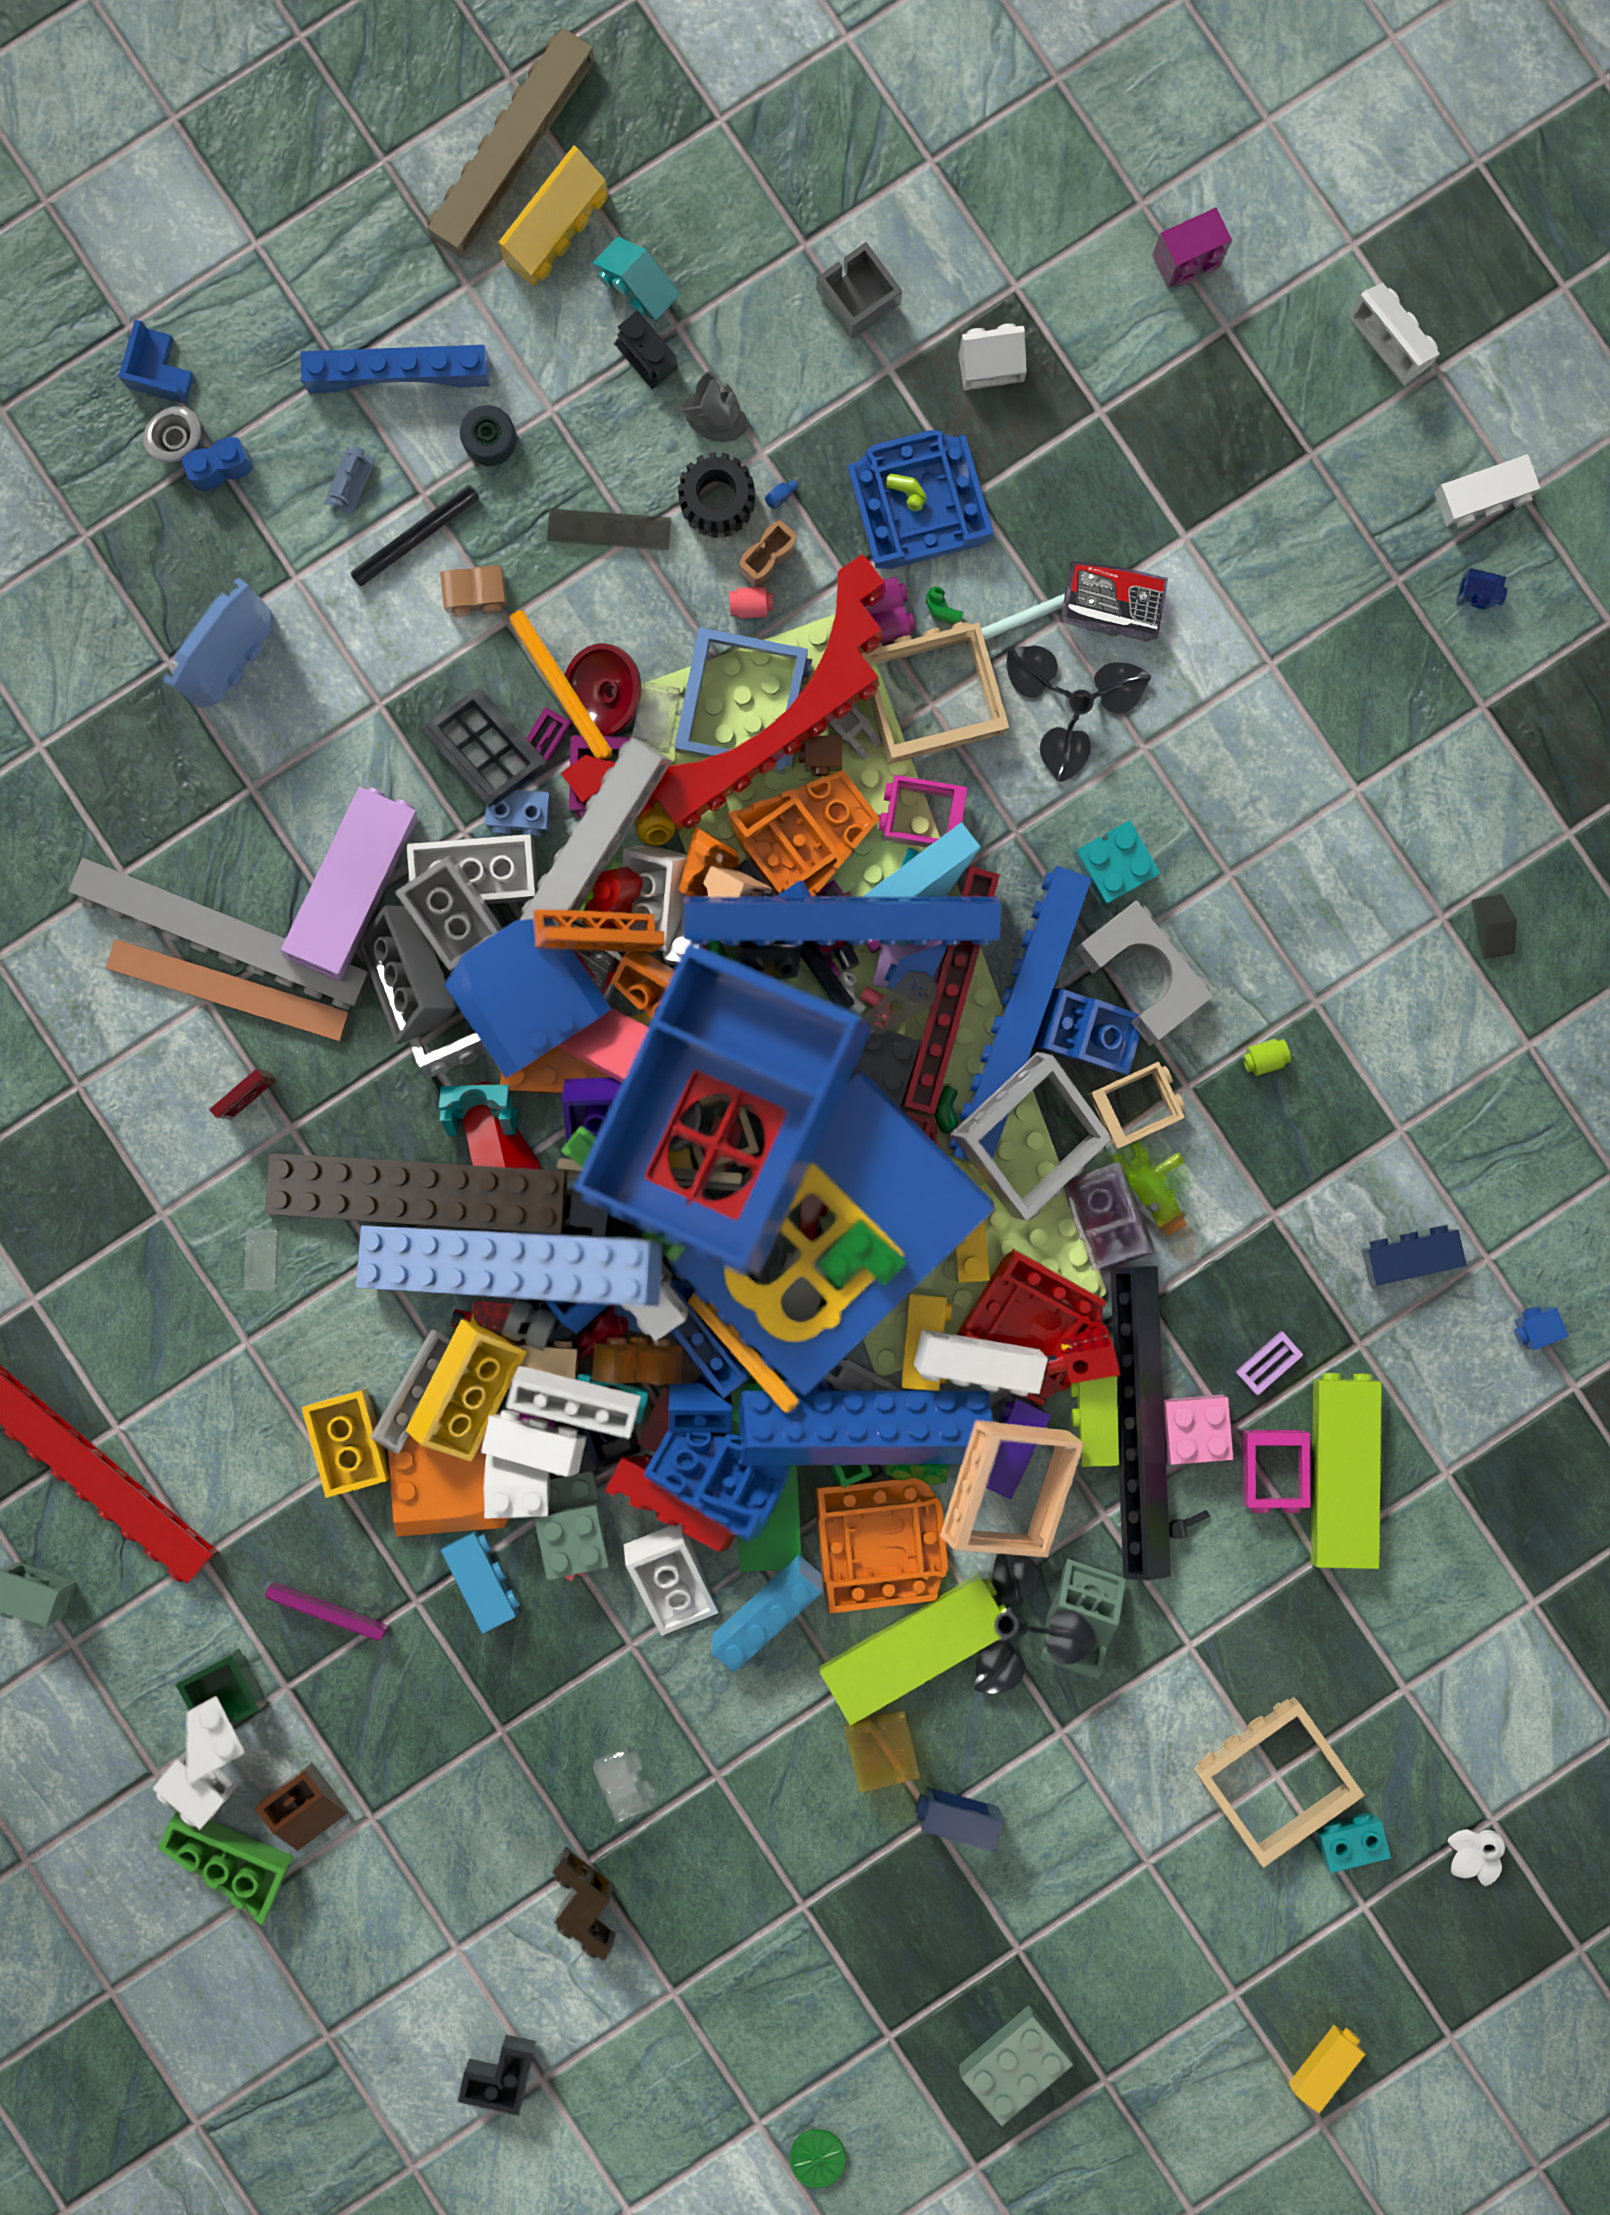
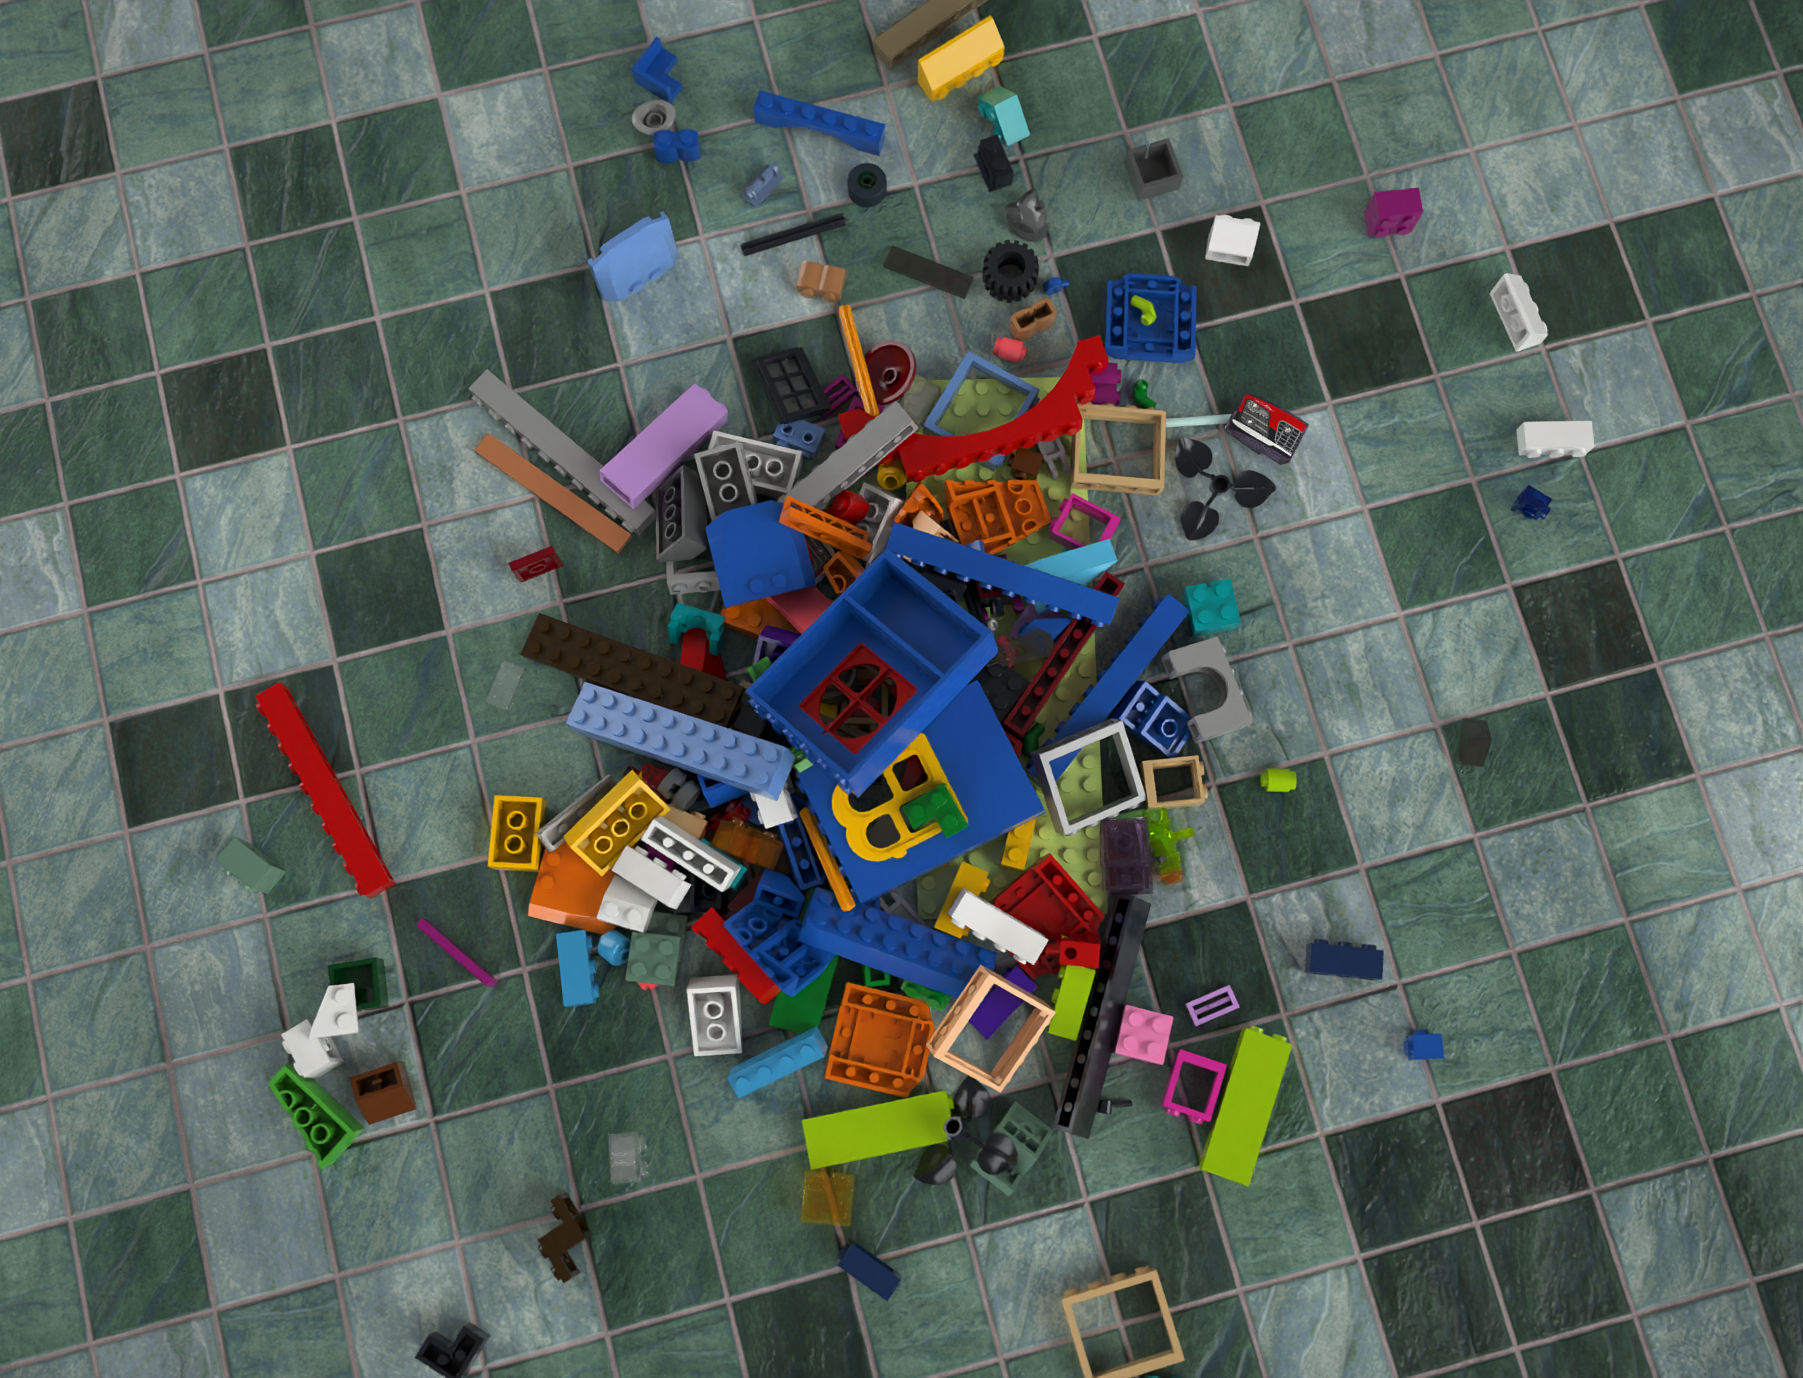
camera: 20 degrees right, 10 degrees down
none -> dark azure head [598,930,631,966]

